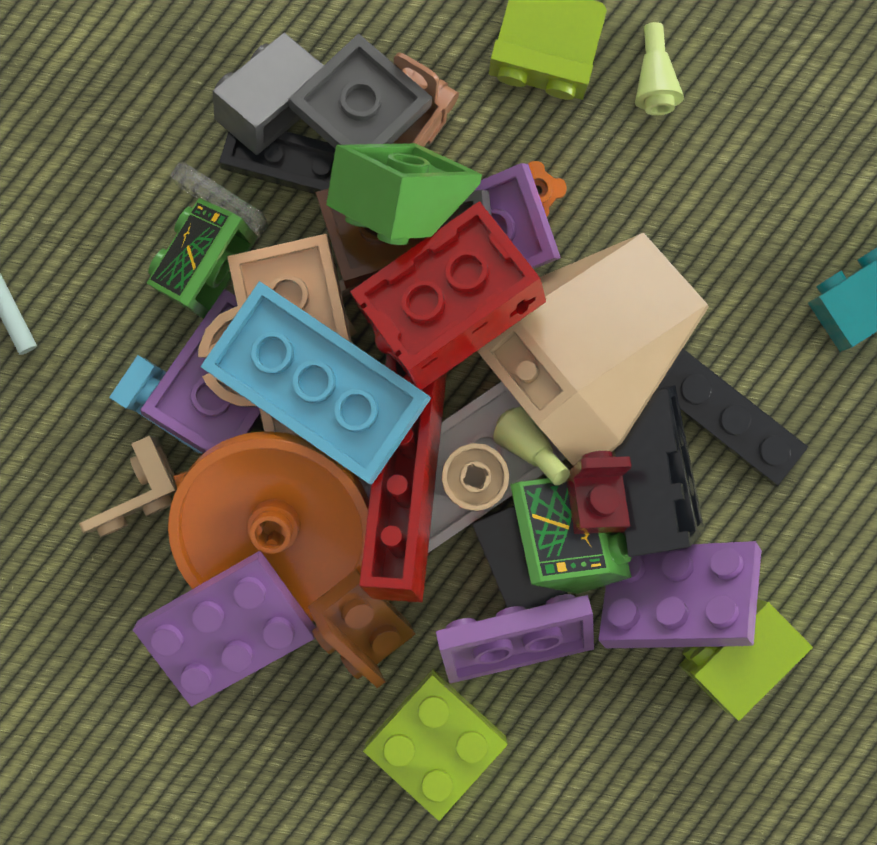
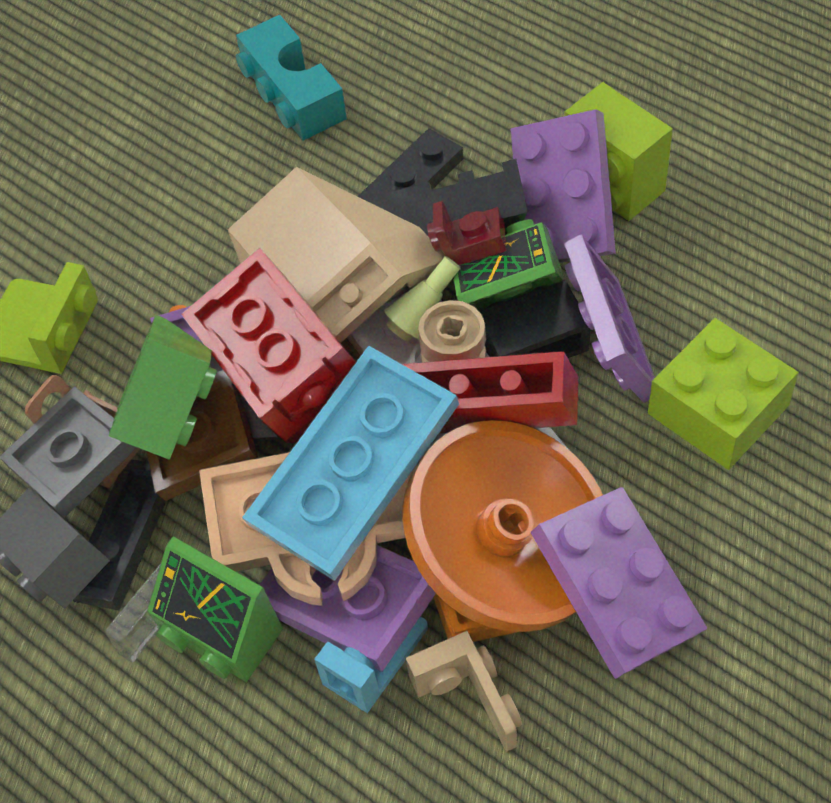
camera: 80 degrees left, 30 degrees down
dark orange bracket [308,569,416,688] -> none
yellowish green cone [635,22,684,115] -> none

